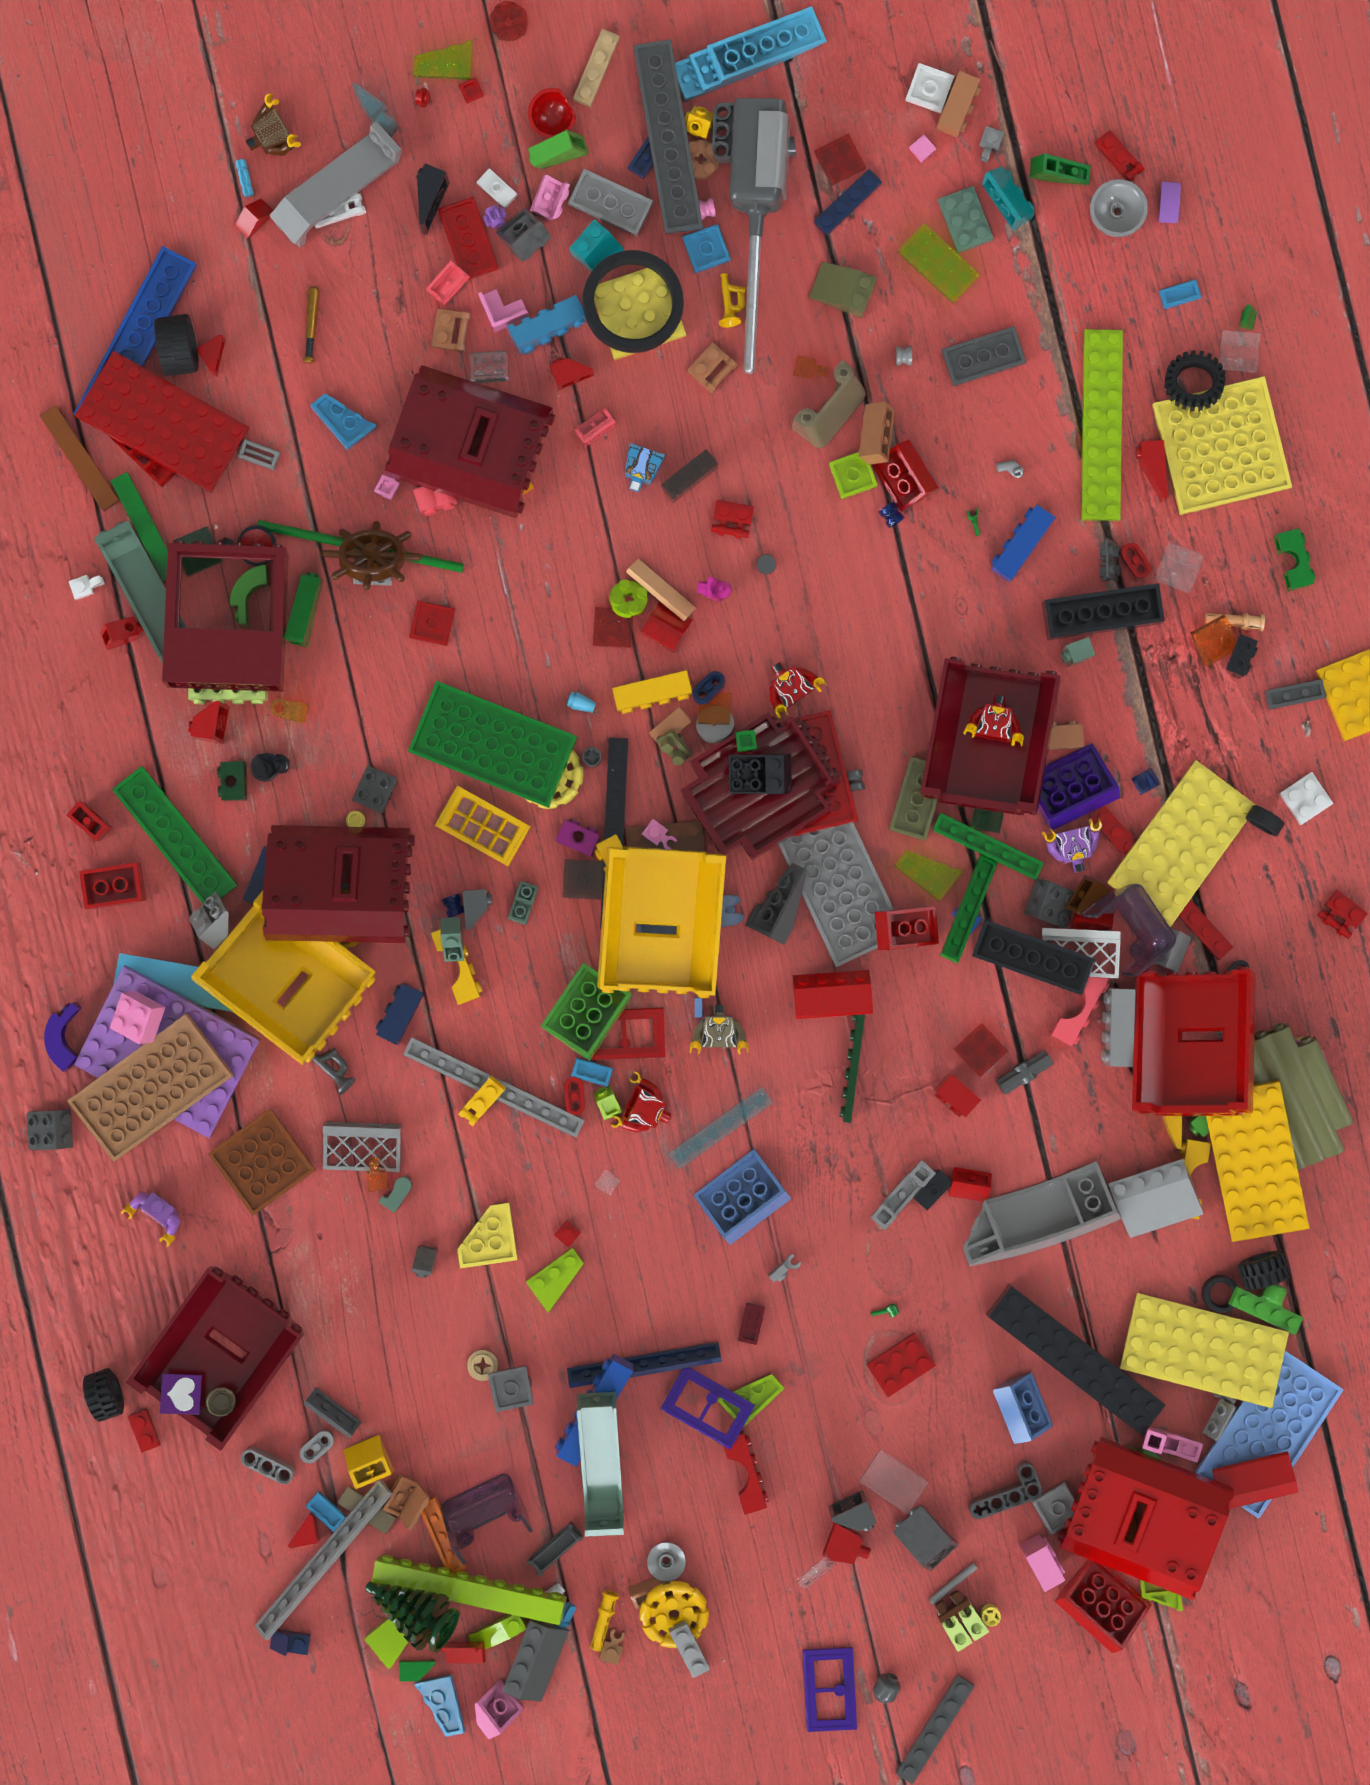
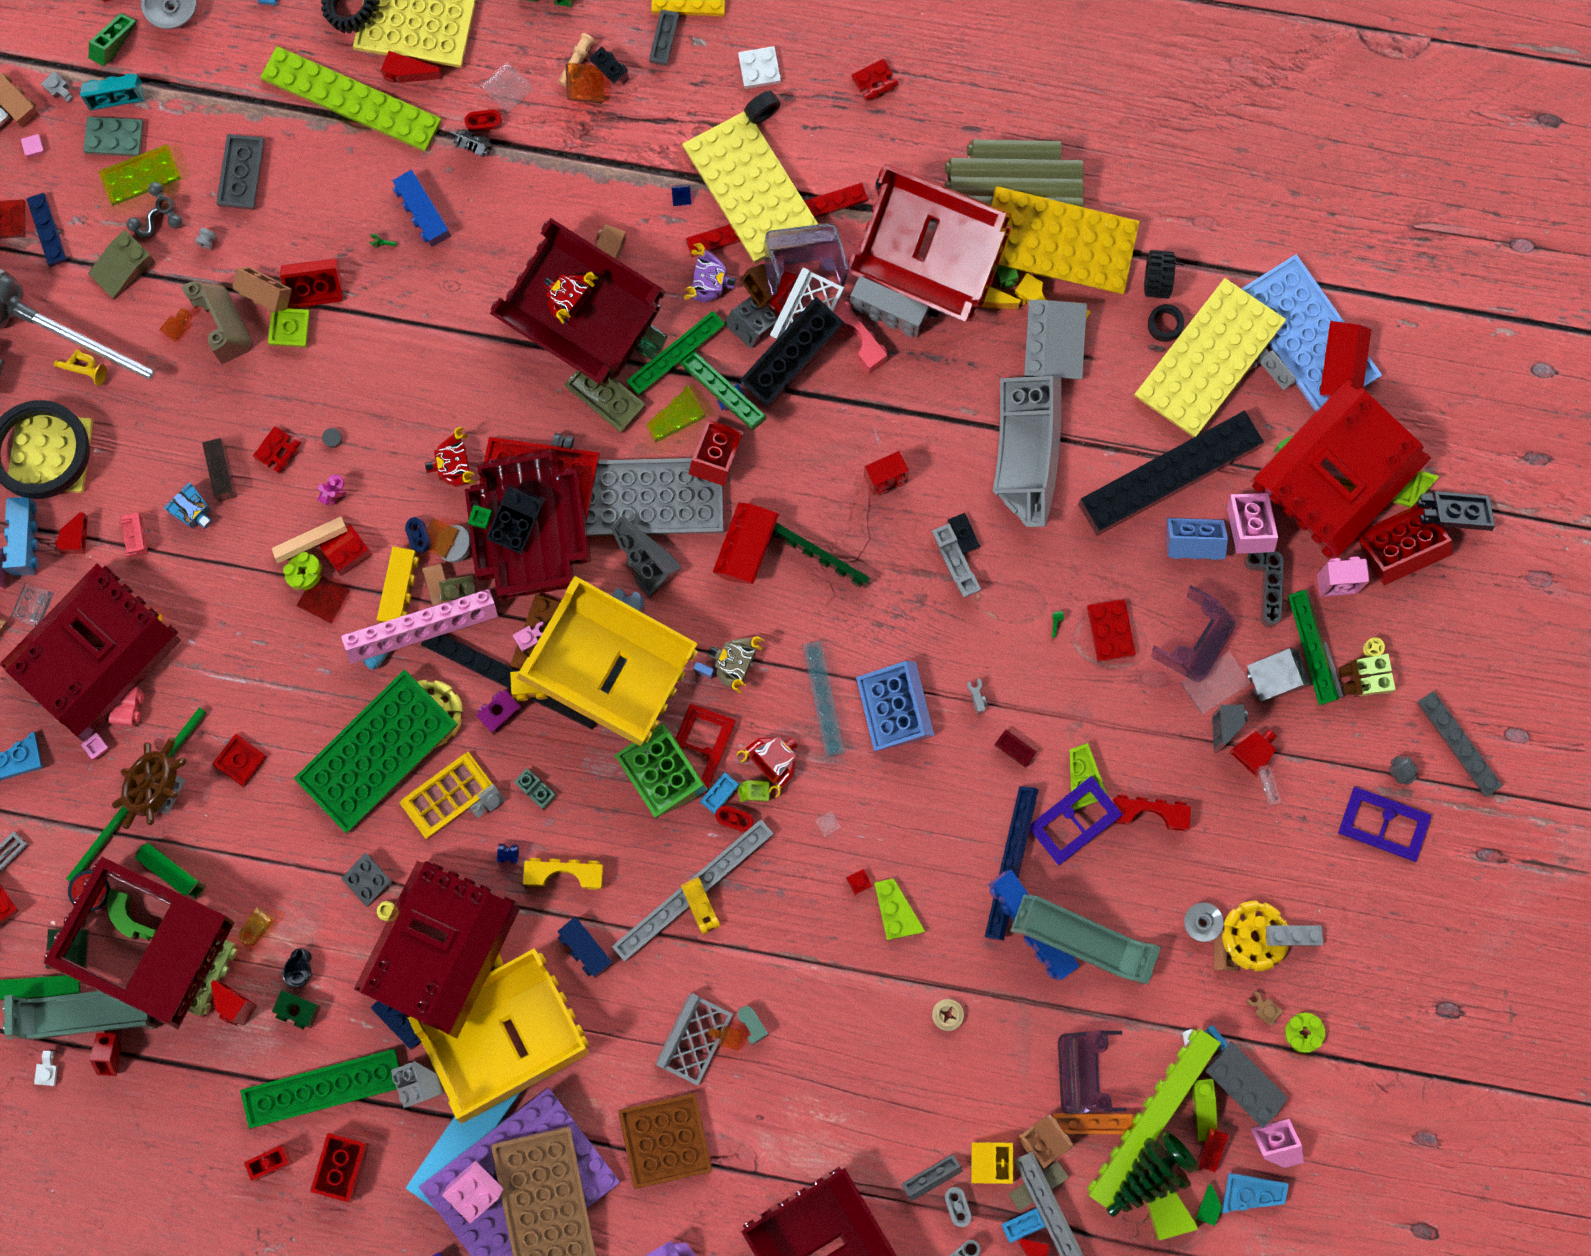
camera: 70 degrees left, 10 degrees down
dark grey piece [312,1048,355,1095] -> none
flat silver slope [411,1245,438,1278] -> none
sand green slope [441,917,464,962] -> none
light yellow plate [457,1202,518,1268] -> none
dark grey slope [463,889,493,930] -> none
flat silver bracket [488,1365,534,1412] -> none
dark grey container [527,1521,584,1577] -> none
clear smoke plate [563,859,603,900] -> none
dark grey wheel [582,747,602,768] -> none
yellow pin [590,1590,619,1651] -> none
dark azure tile [682,224,731,274] -> none
nougat plate [687,342,738,394] -> none
clear blue wheel [878,502,905,528] -> none
red panel [949,1167,992,1202] -> none
clear red plate [954,1023,1008,1077] -> none
light grey arm [996,460,1024,478] -> none
dark grey piece [996,1050,1053,1095] -> none
light grey plate [1032,1481,1074,1535] -> none
dark purple slope [1038,743,1120,830] -> none
black brick [1042,583,1165,641] -> none
sand green brick [1061,637,1095,667] -> none
bright pink arch [1142,1427,1203,1463] -> none
light grey panel [1151,926,1191,972] -> none
bright green plate [1228,1284,1303,1335] -> none
none -> dark grey piece [126,182,183,238]
none -> bright pink brick [341,589,498,664]
none -> light grey plate [470,784,505,818]
none -> clear purple windscreen [1151,585,1236,682]
none -> bright pink brick [1227,493,1278,554]
none -> lime plate [1284,1013,1325,1053]
none -> green plate [1288,589,1339,705]
none -> black tile [1417,491,1495,531]

